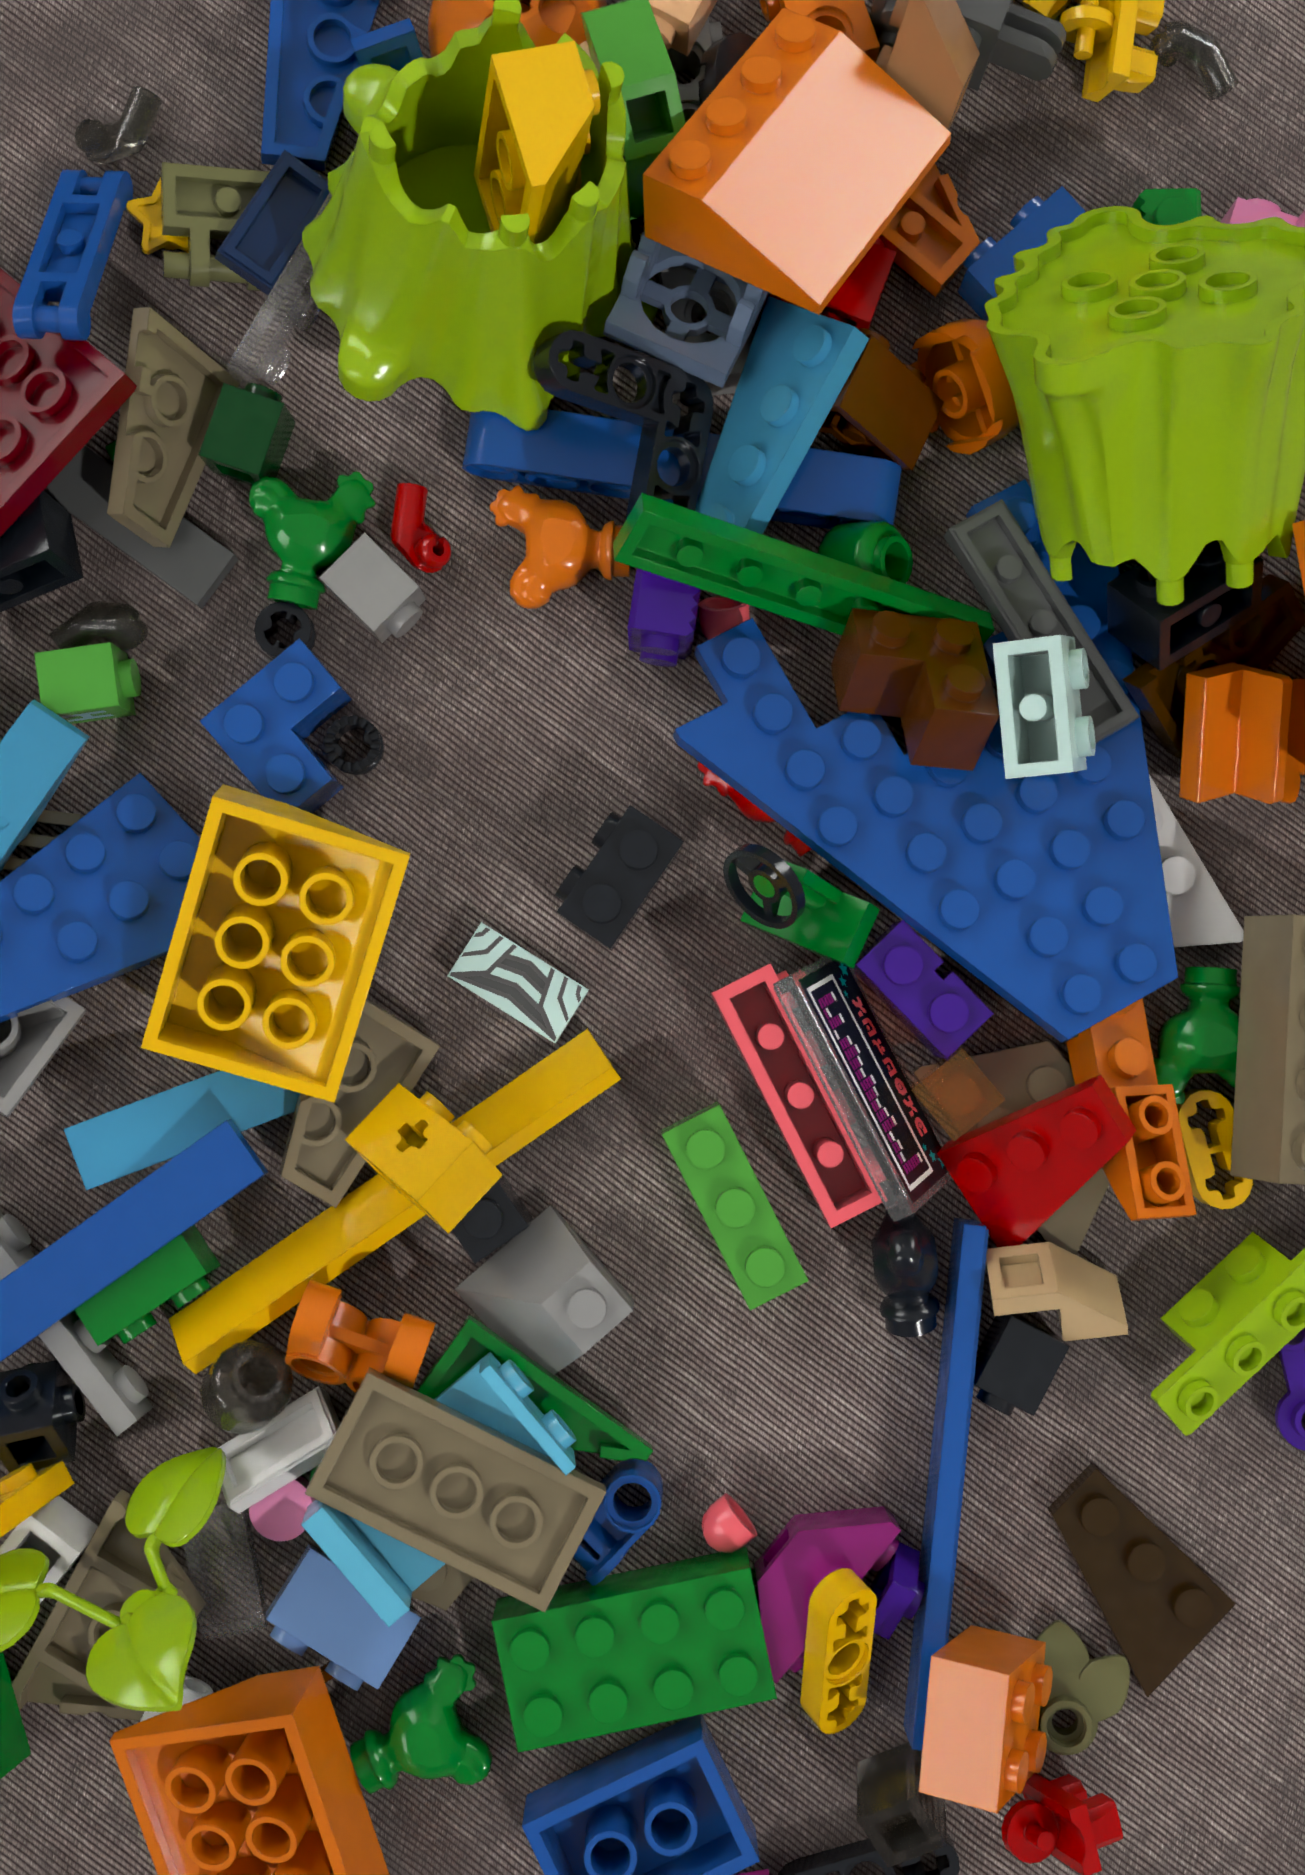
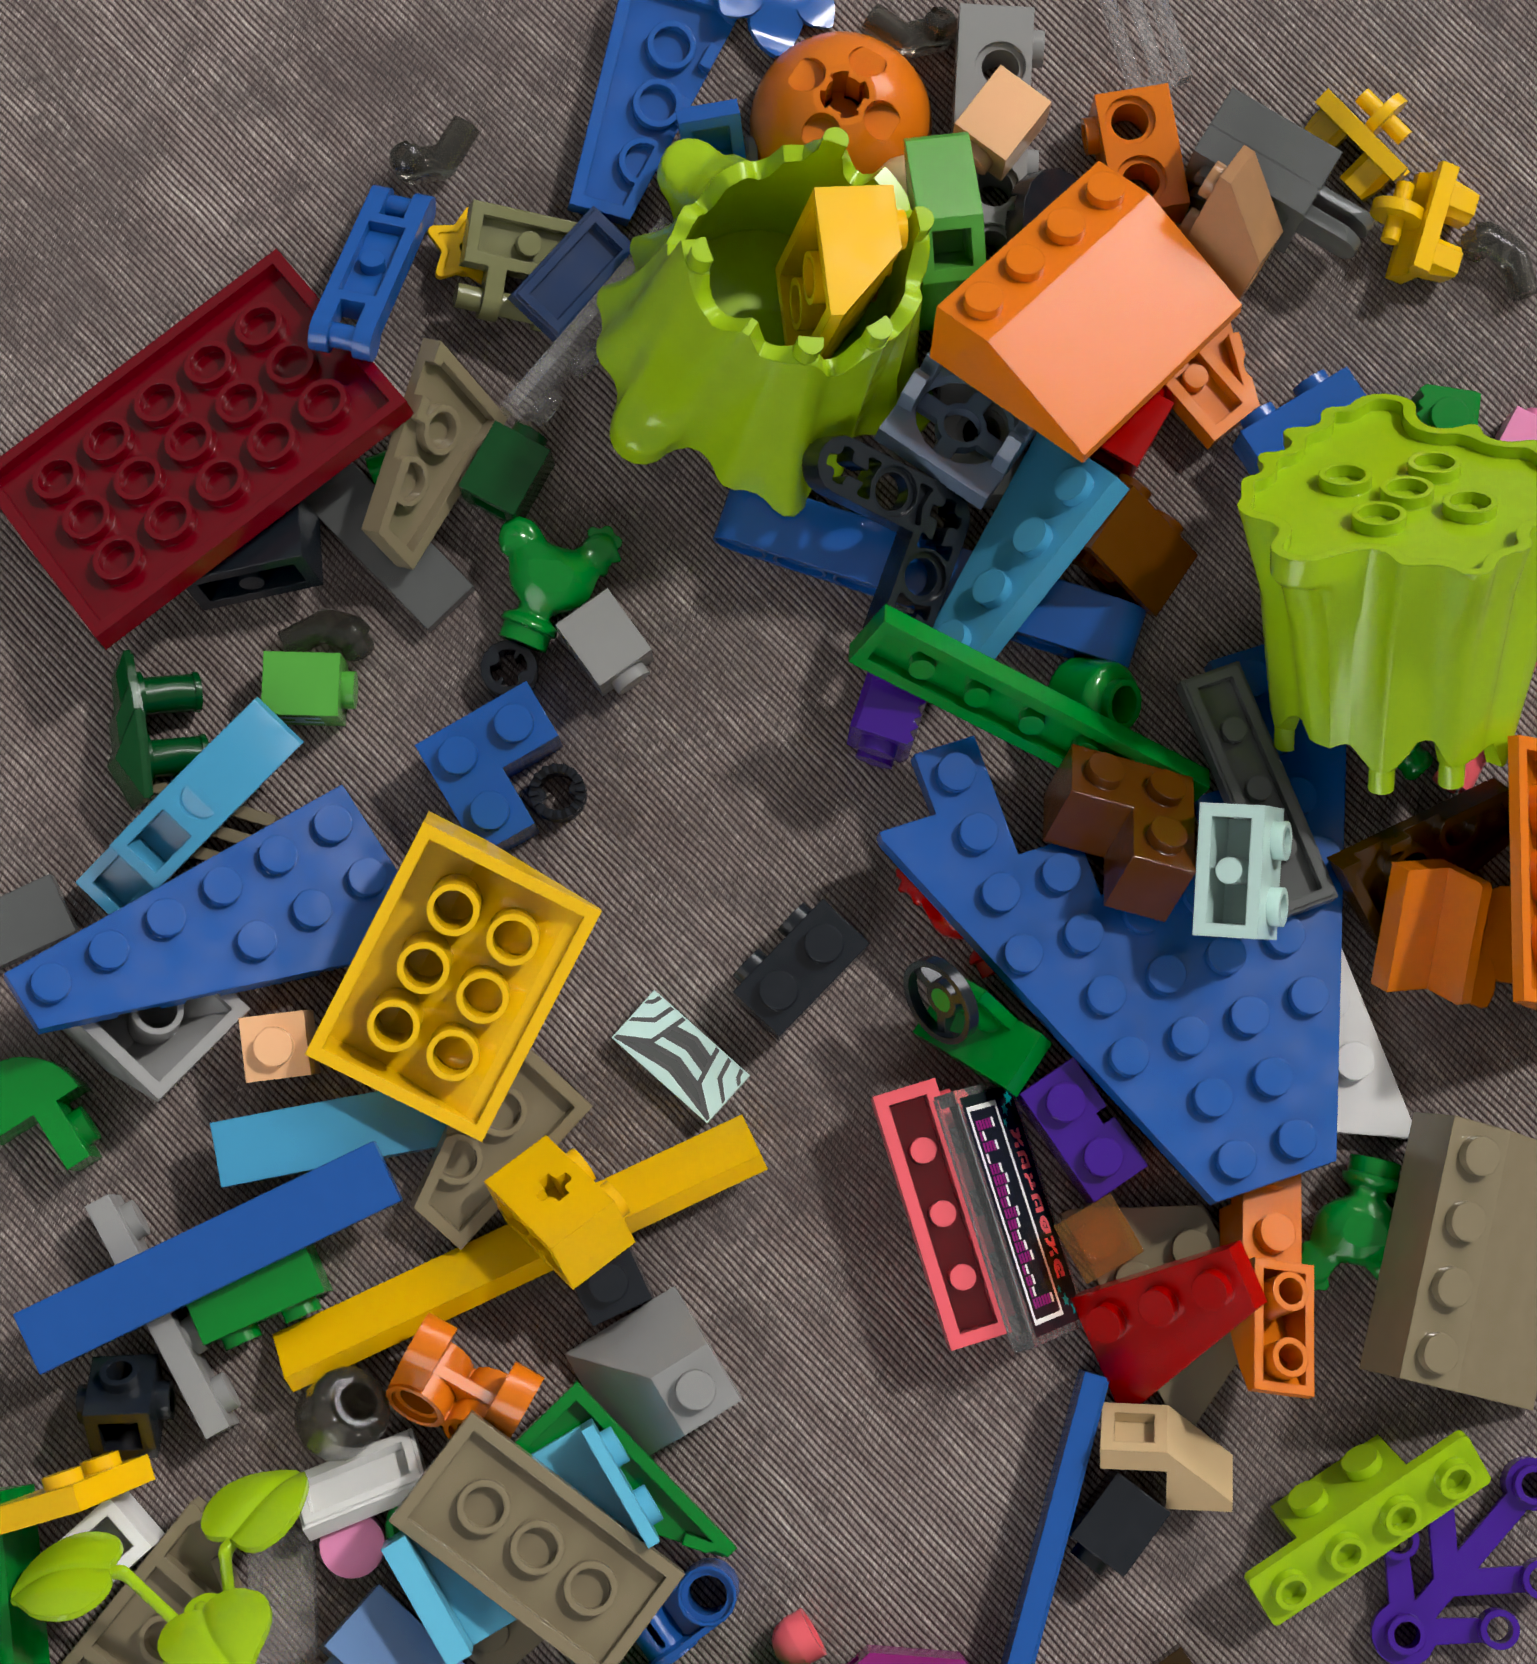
camera: 10 degrees right, 5 degrees down
red arm [390,483,451,573] -> none
orange animal [490,485,630,609] -> none
bright green brick [661,1101,809,1311] -> none
coral hinge [698,596,750,640] -> none
black animal [871,1176,940,1337] -> none
orange cylinder [910,318,1019,455] -> none
black brick [1107,540,1264,671] -> none
yellow beam [1176,1089,1253,1209] -> none
none -> light nougat brick [238,1010,321,1083]

